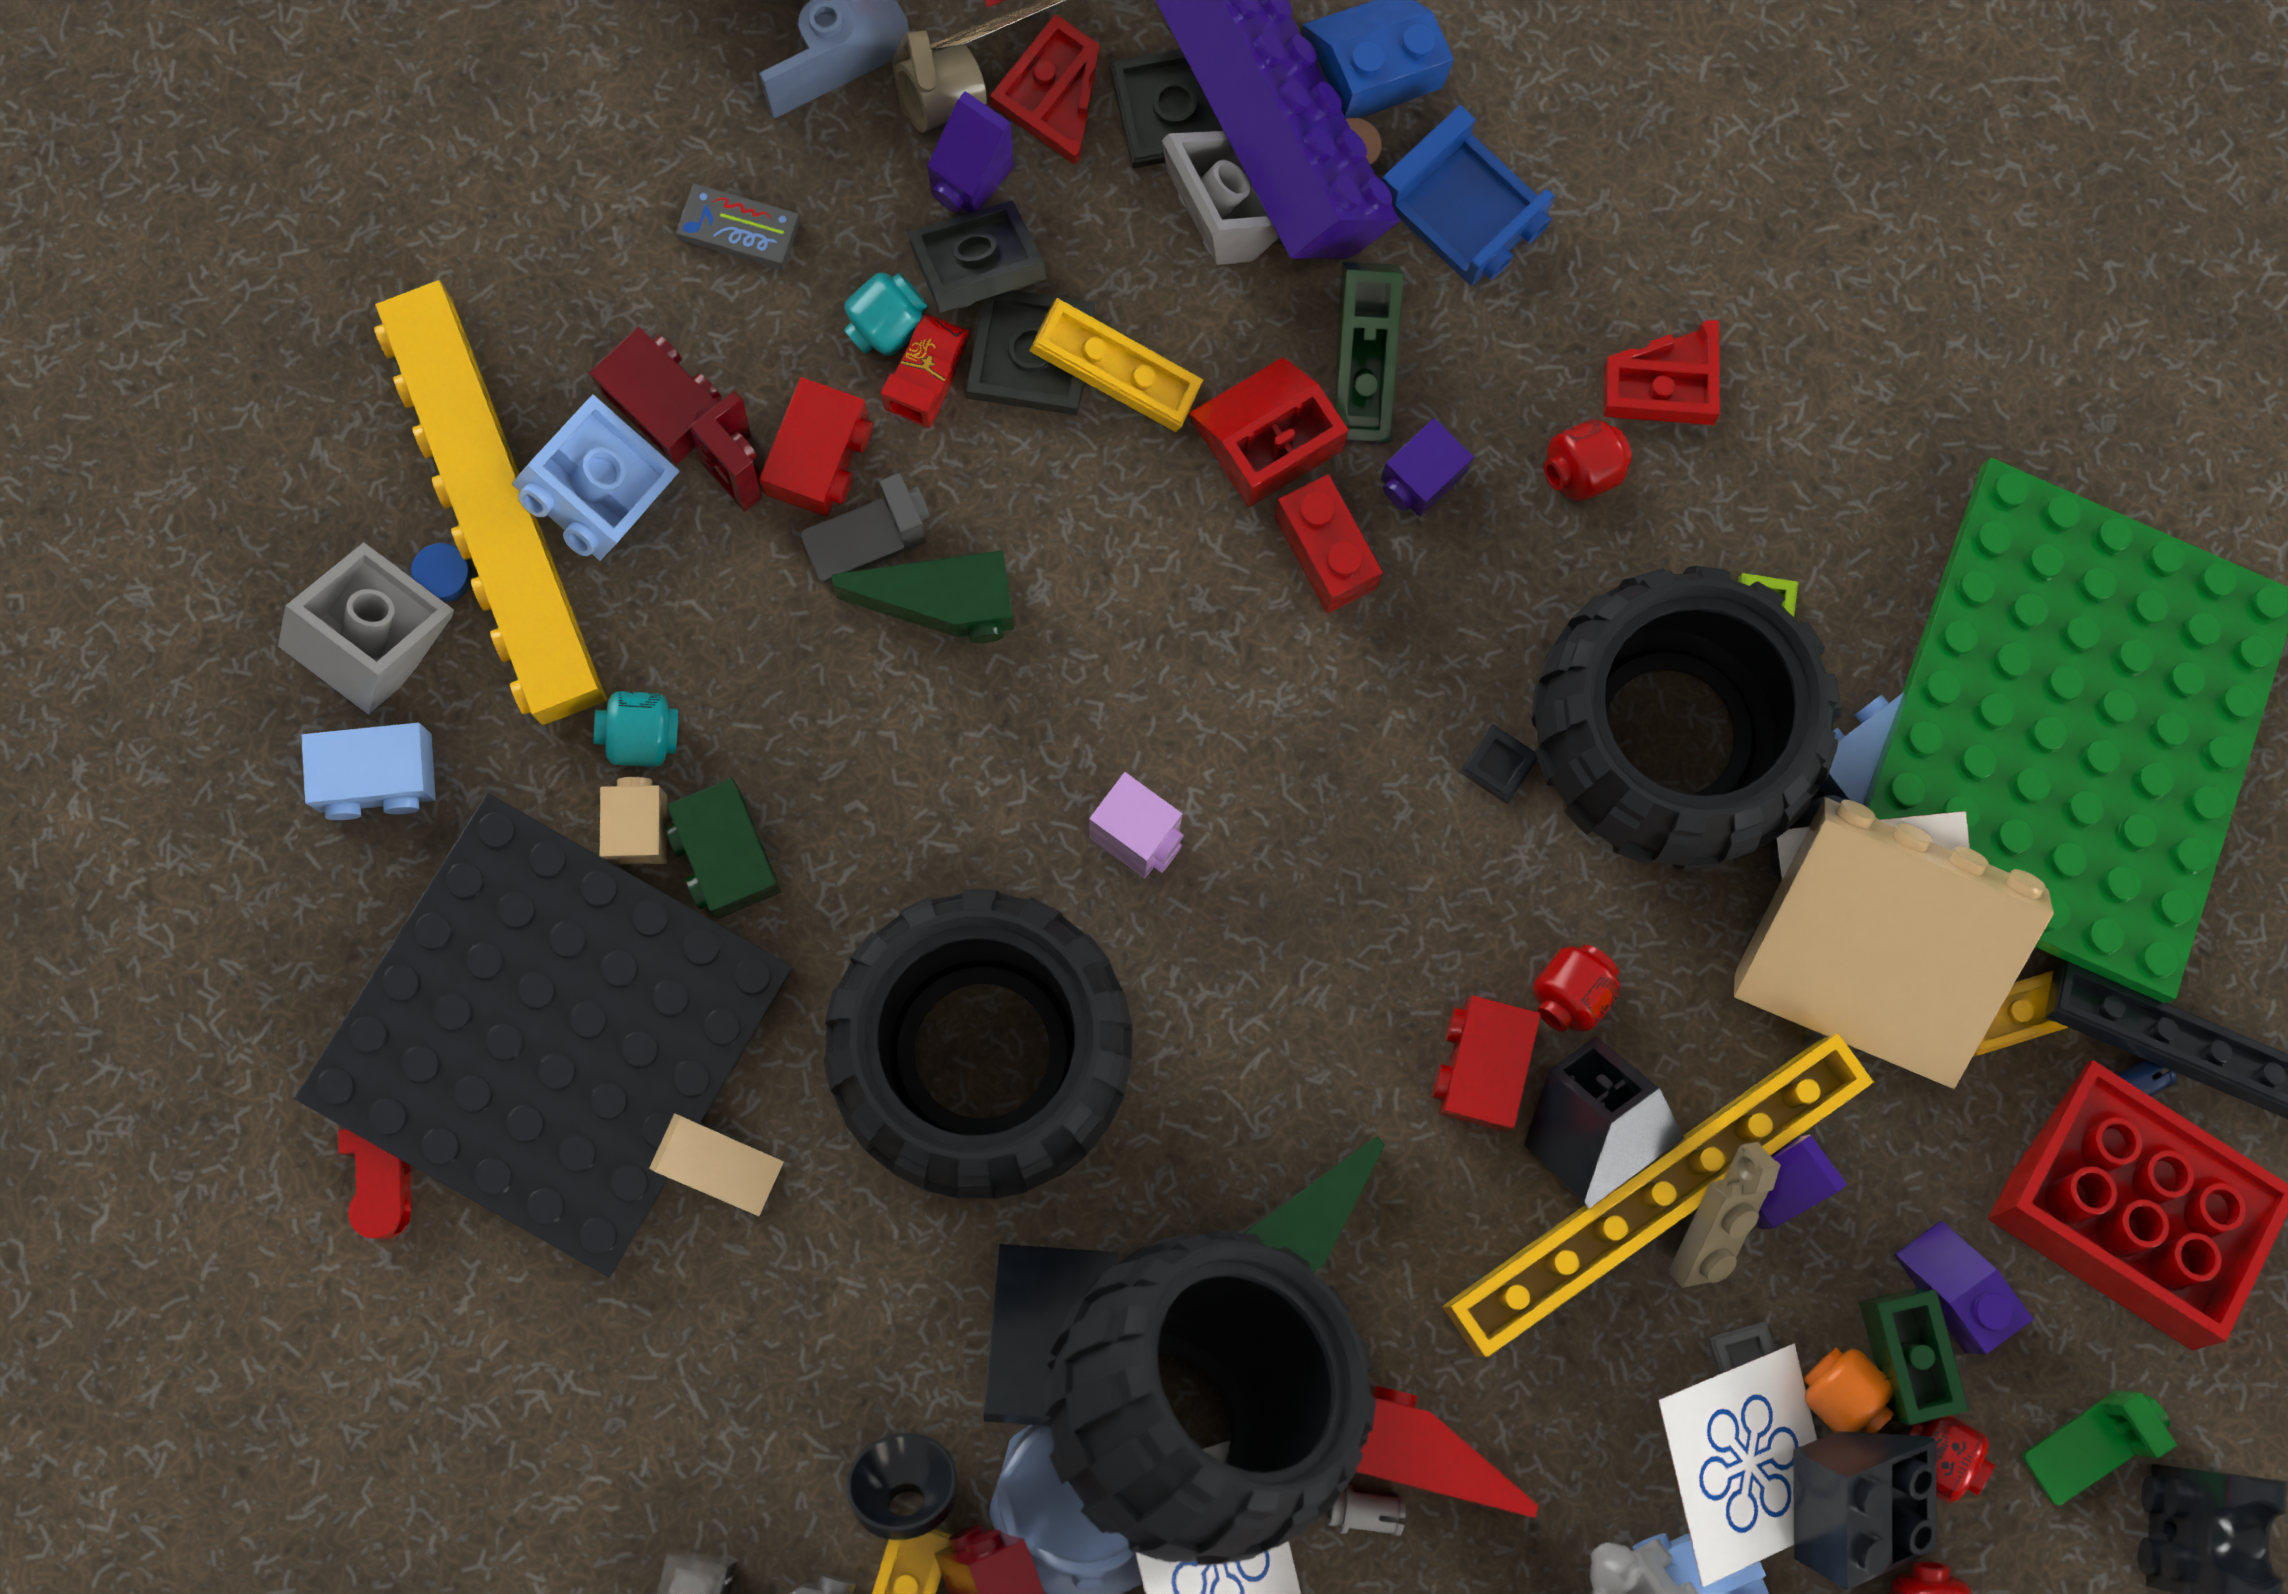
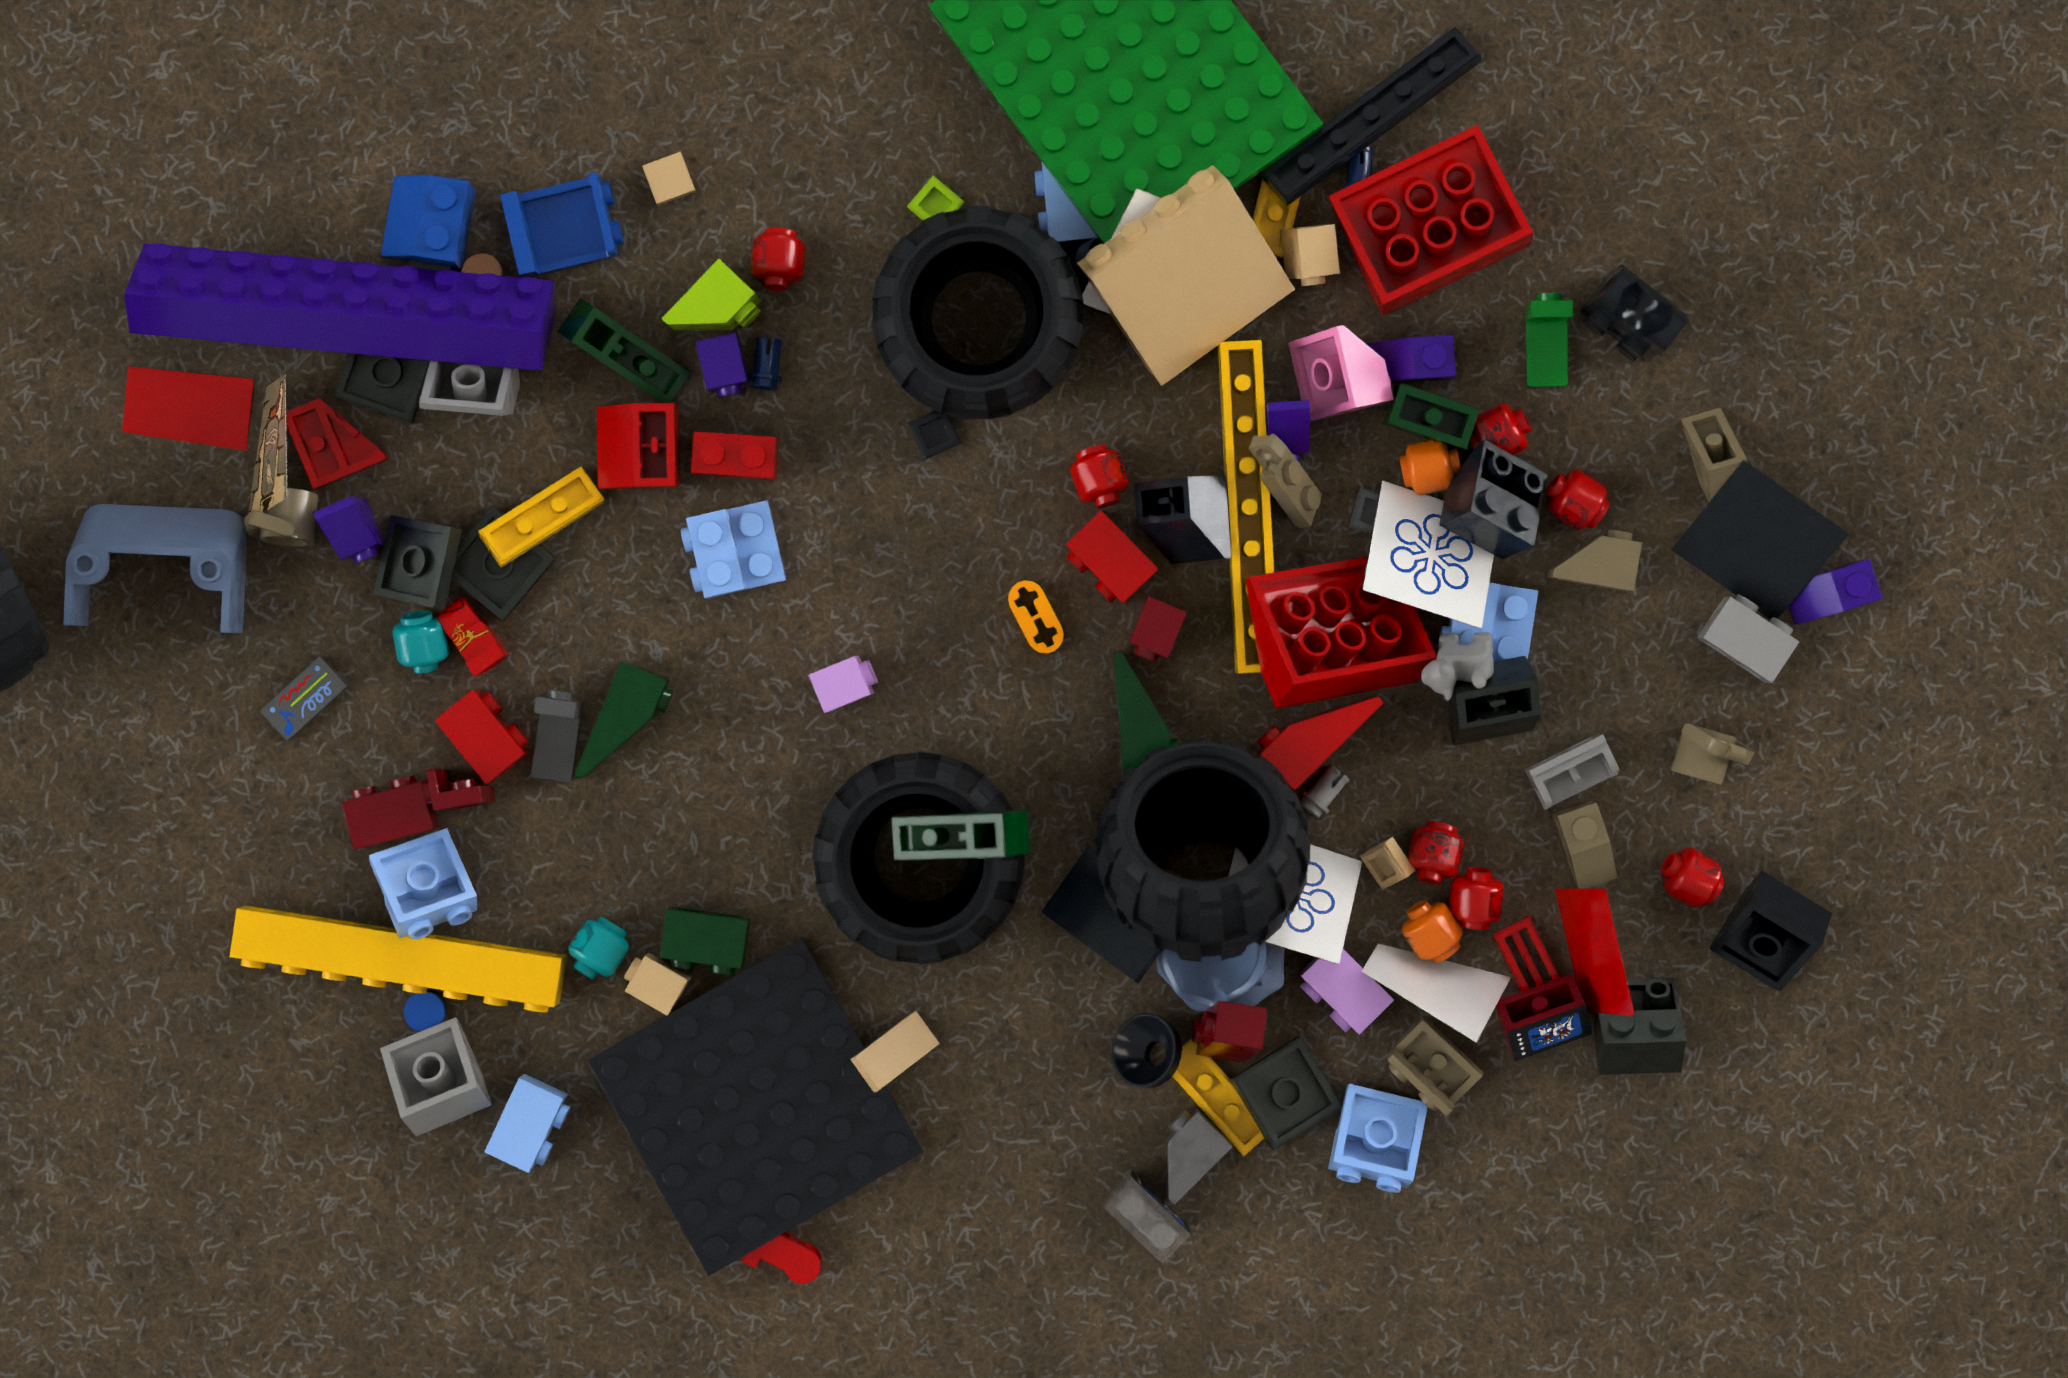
camera: 55 degrees left, 10 degrees up
red wing [1603,320,1720,425] -> none
none -> tan tile [642,151,696,206]
none -> lime slope [662,259,762,332]
none -> light blue plate [681,500,787,599]
none -> dark blue pin [749,337,783,391]
none -> dark green slope [892,810,1030,860]
none -> light orange beam [1008,580,1064,654]
none -> dark red brick [1128,596,1187,663]
none -> red slope [1246,556,1437,709]
none -> tan brick [1280,224,1340,286]
none -> bright pink slope [1288,325,1394,421]

